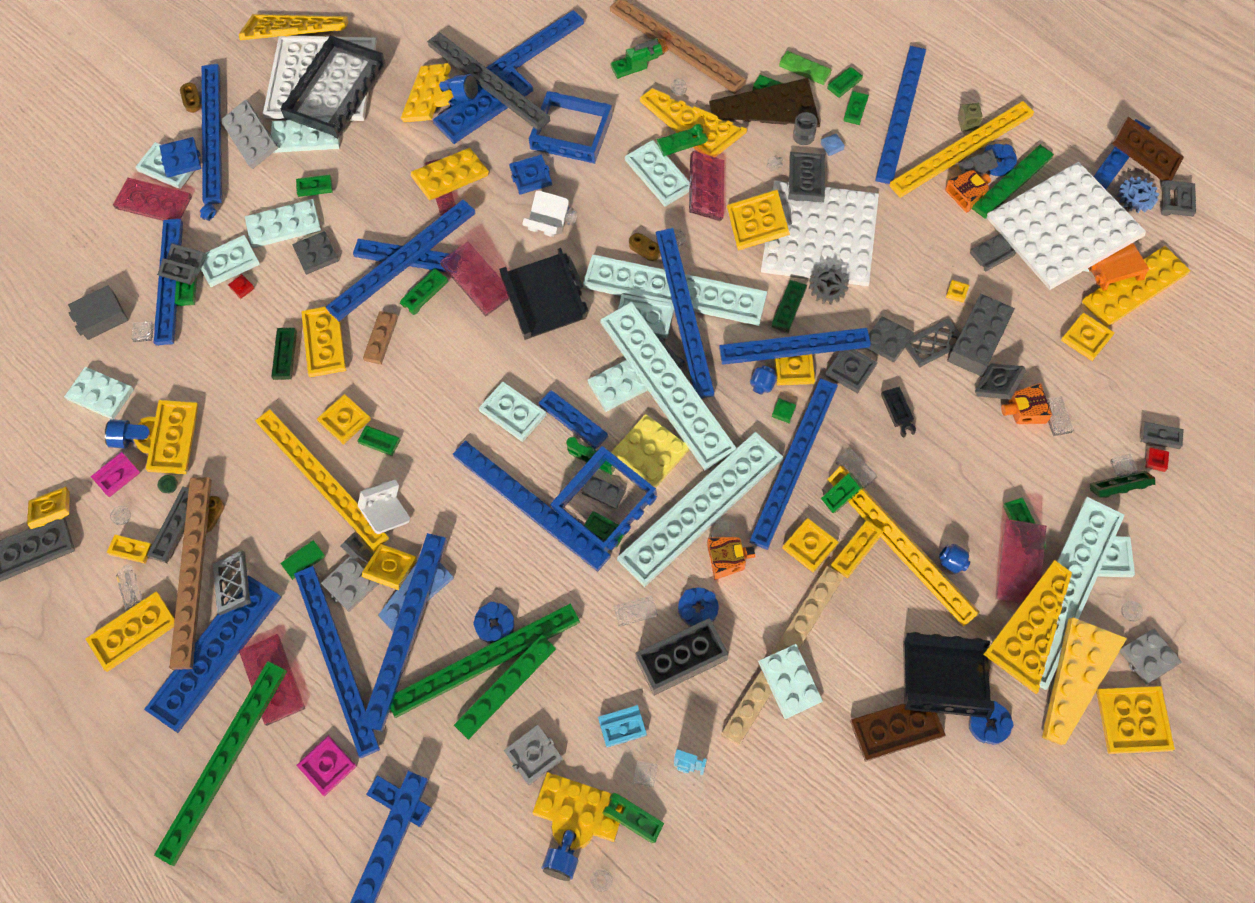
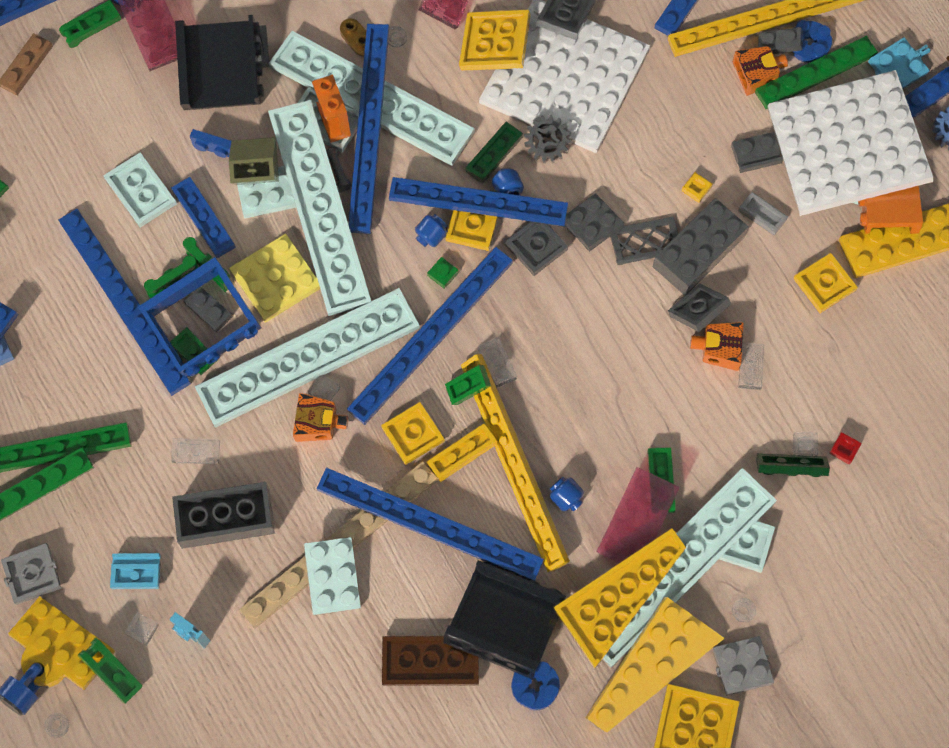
camera: 15 degrees right, 5 degrees up
blue plate [473,602,515,643] -> none
blue plate [678,587,719,627] -> none
black plate [881,386,916,438] -> none
dark grey plate [1140,422,1184,449] -> none
none -> green plate [144,256,199,299]
none -> blue plate [190,129,231,158]
none -> olive slope [229,137,279,185]
none -> orange panel [312,74,351,143]
none -> blue plate [317,467,544,581]
none -> blue head [492,168,524,196]
none -> light grey tile [738,192,788,235]
none -> medium azure plate [868,37,930,89]

